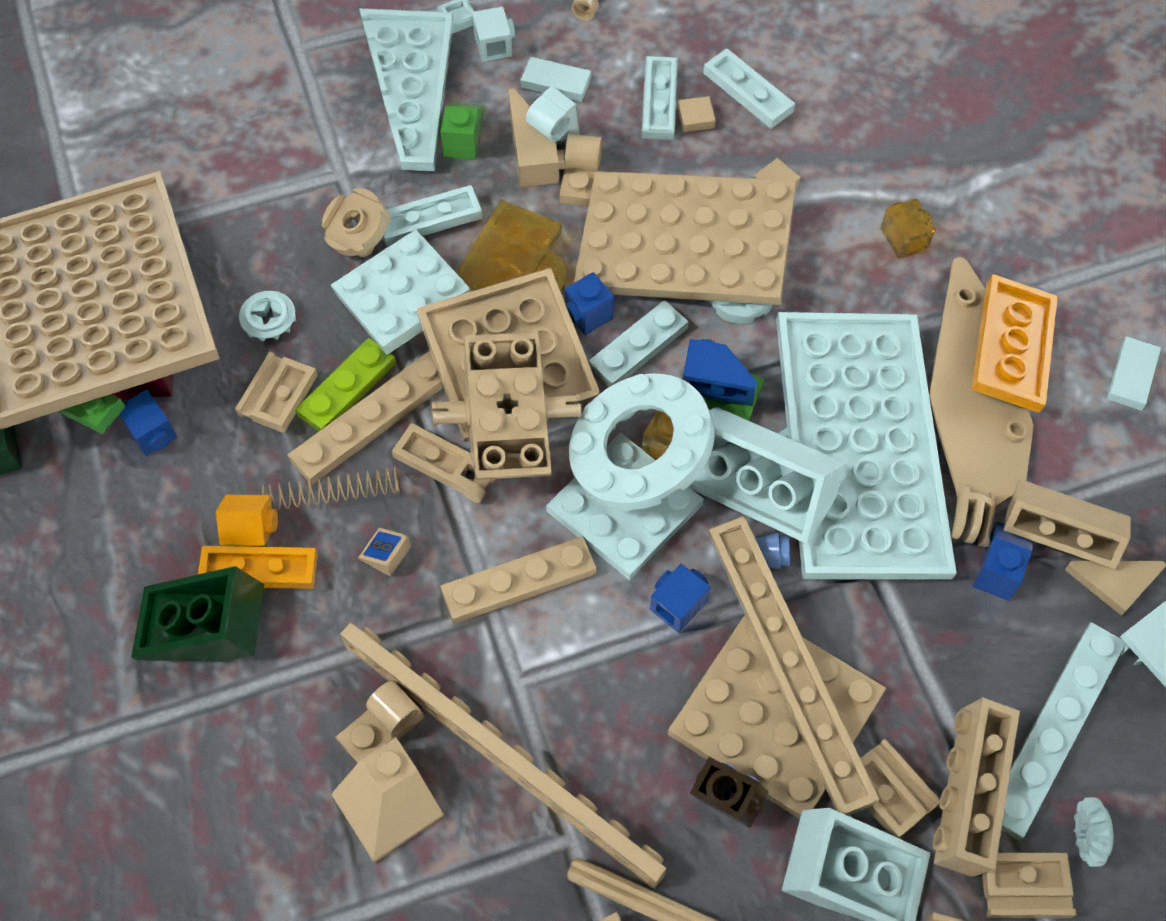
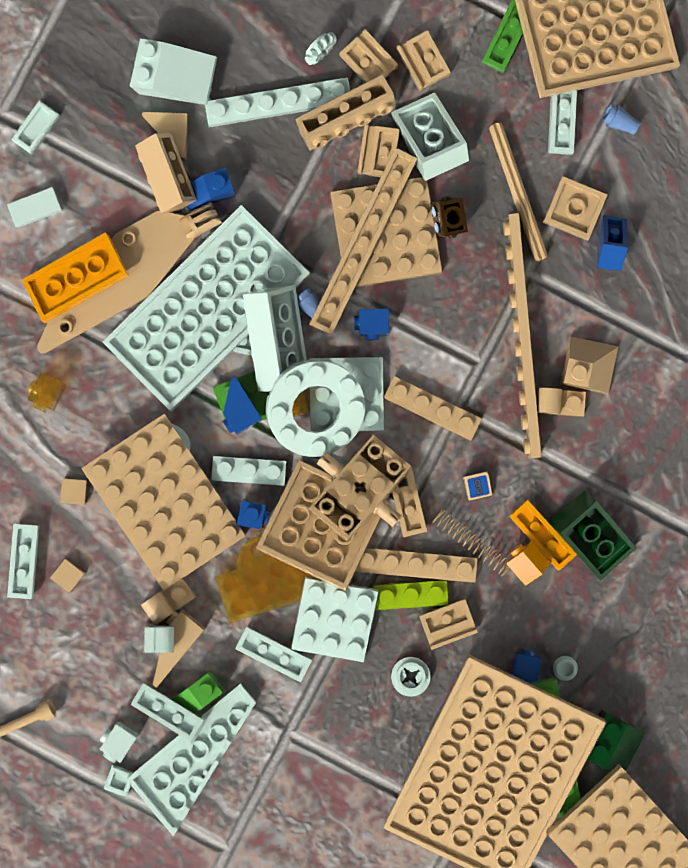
camera: 135 degrees left, 25 degrees up
tan plate [322,188,391,257] -> none
light aqua tile [521,57,591,102] -> none
light aqua tile [642,56,678,140] -> none
none -> light aqua plate [131,683,206,743]
none -> light aqua plate [553,656,578,681]

